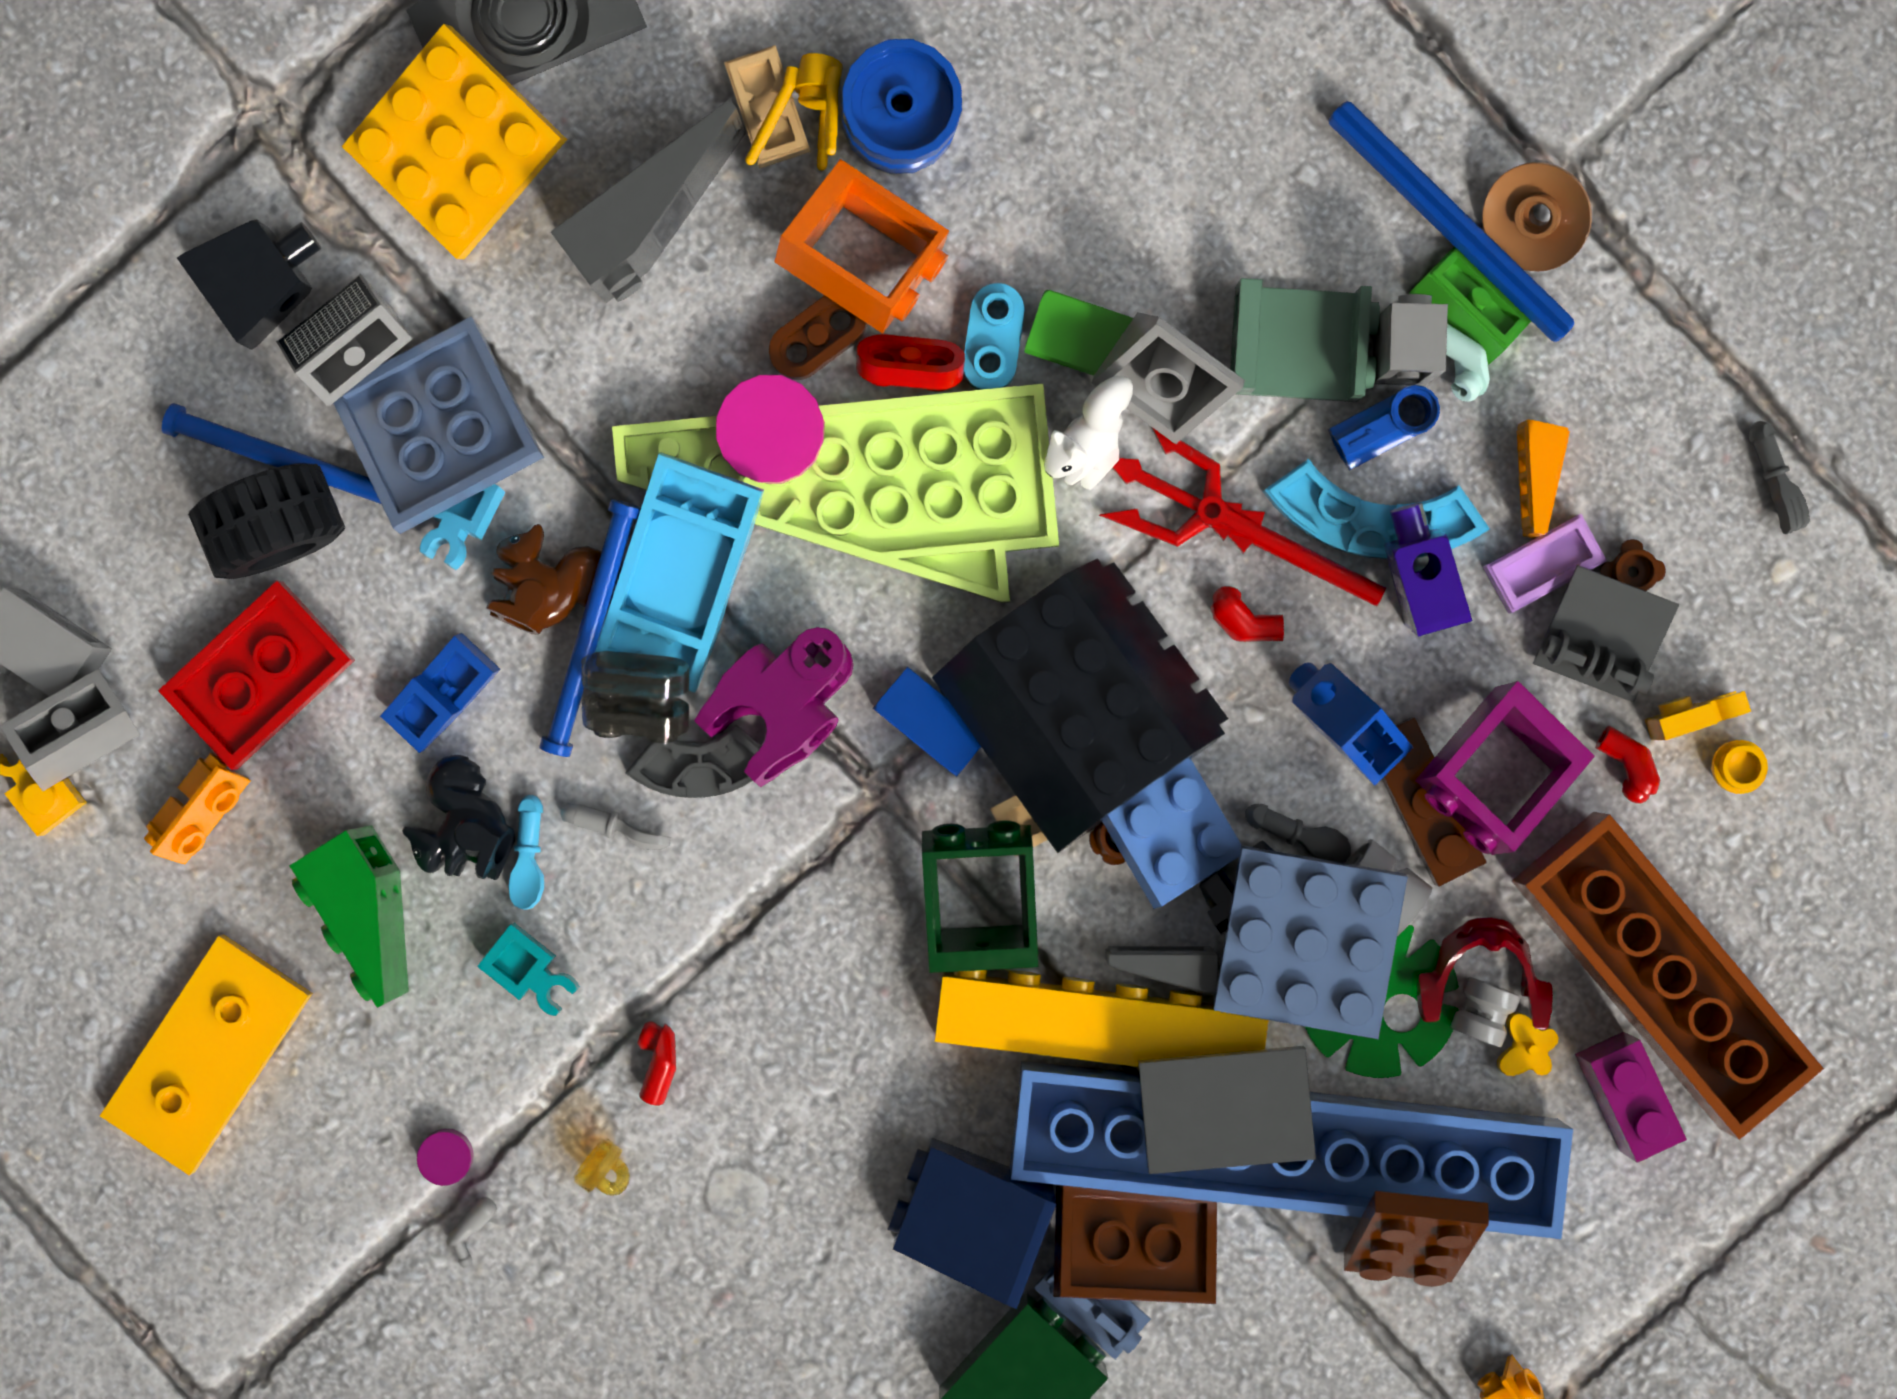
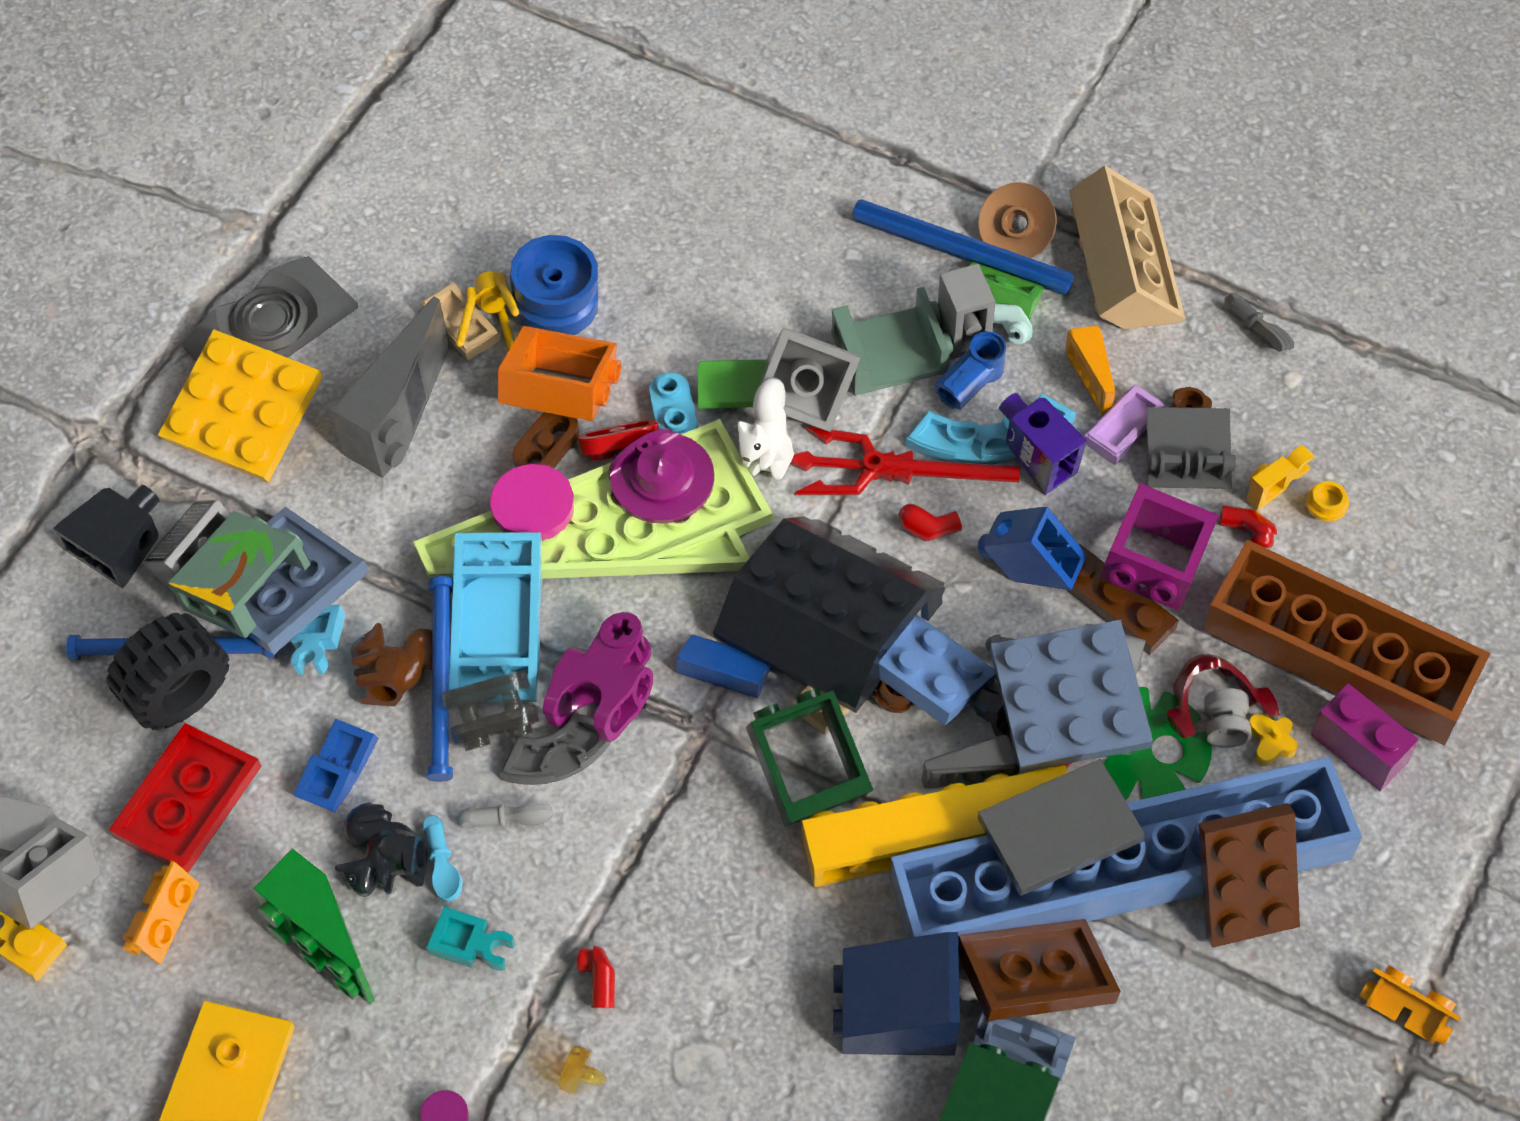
camera: 20 degrees left, 30 degrees down
none -> sand green panel [168,511,311,638]
none -> magenta hat [608,429,715,524]
none -> tan slope [1069,165,1185,329]

